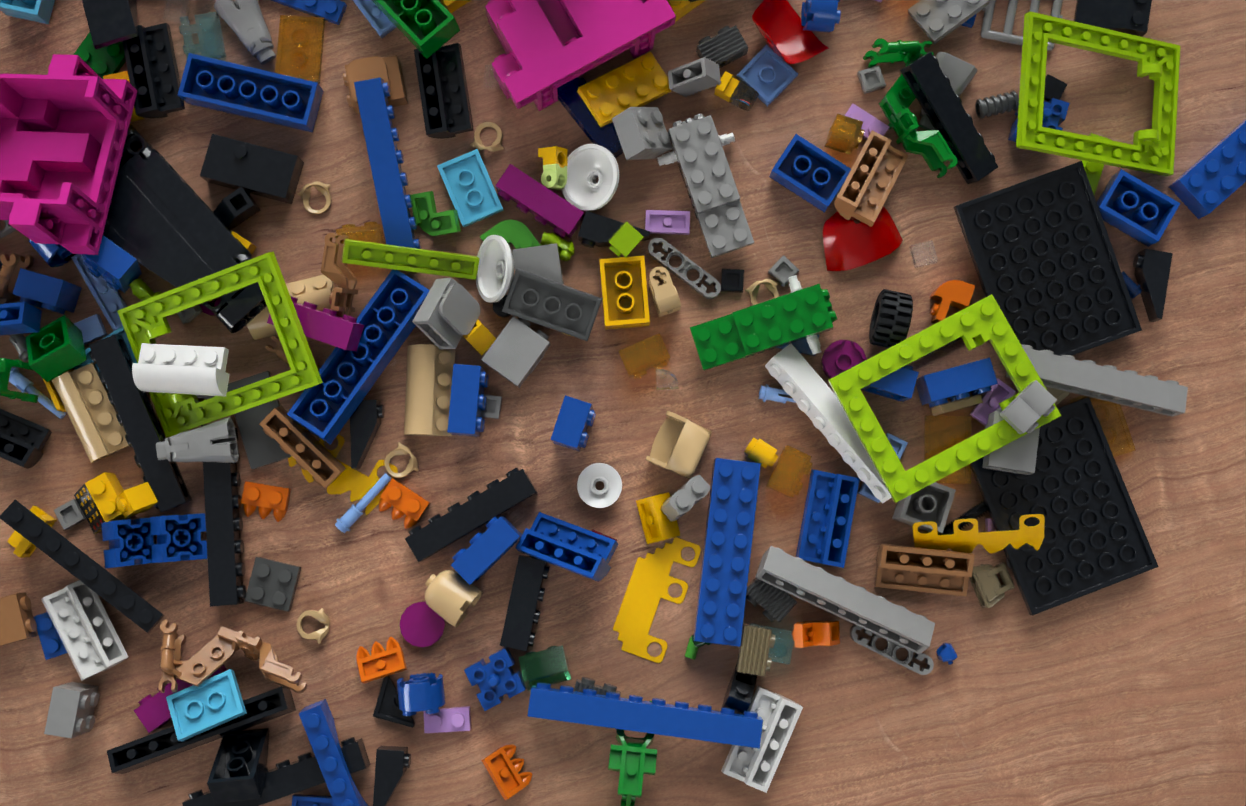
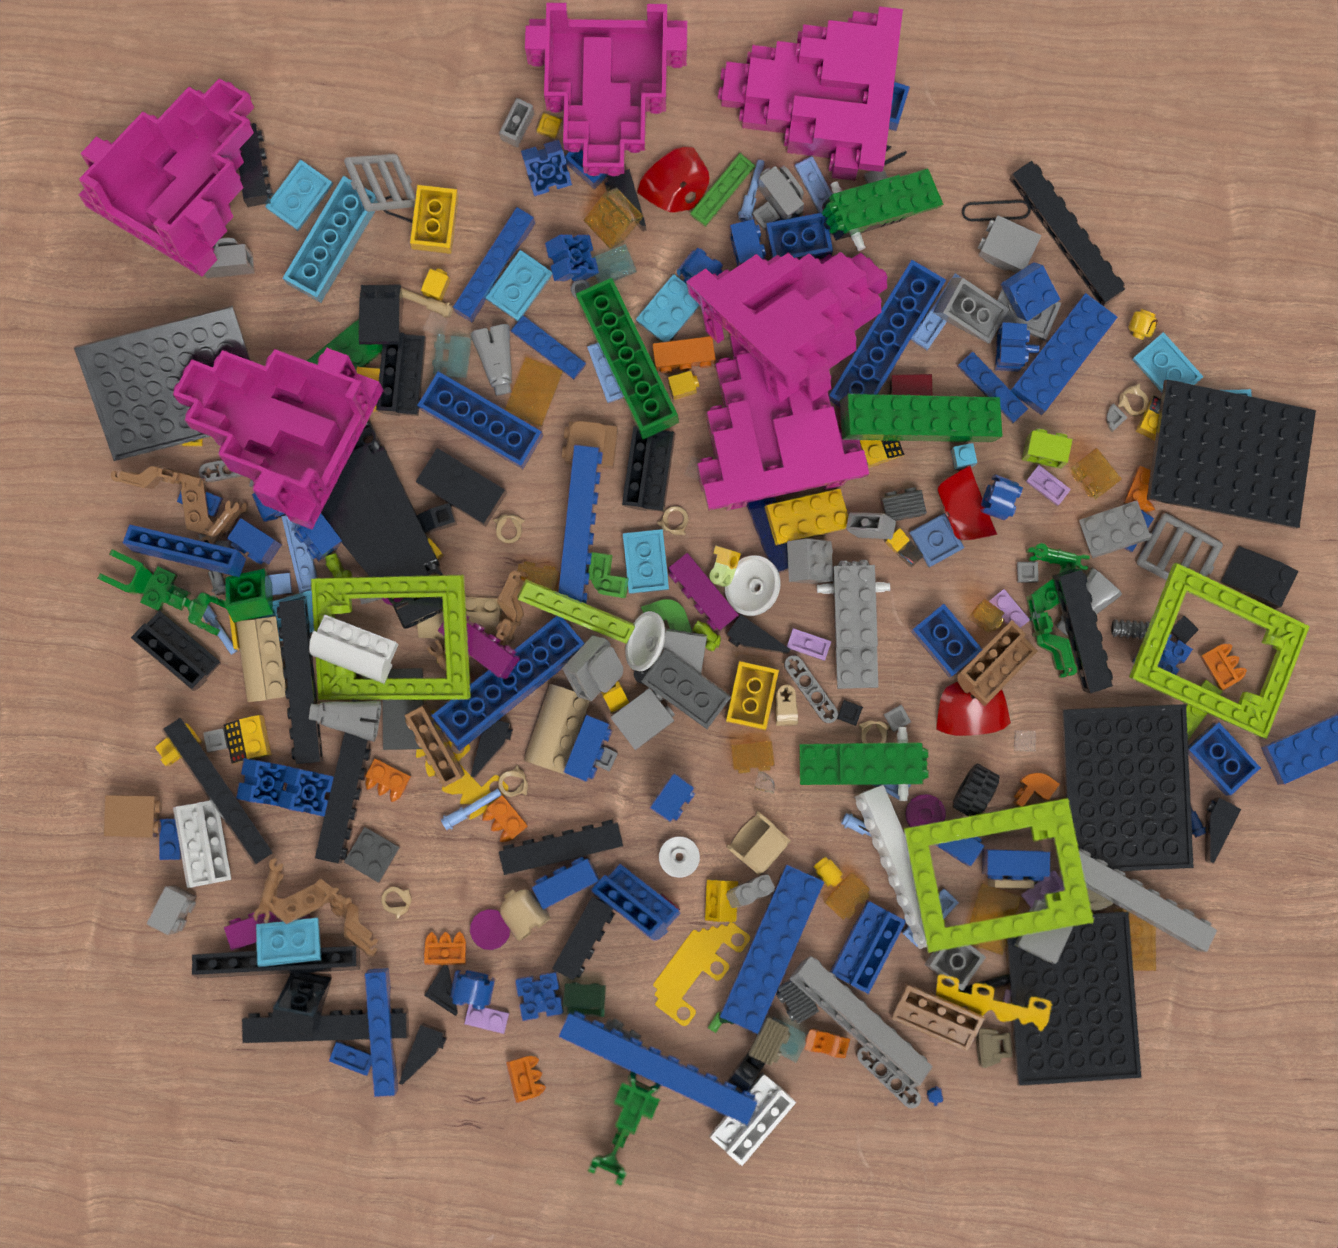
camera: 20 degrees right, 0 degrees up
yellow brick [115,482,158,519] -> none
lime brick [609,221,644,257] -> none
light grey brick [999,380,1057,434] -> none
none -> orange plate [1200,644,1247,691]

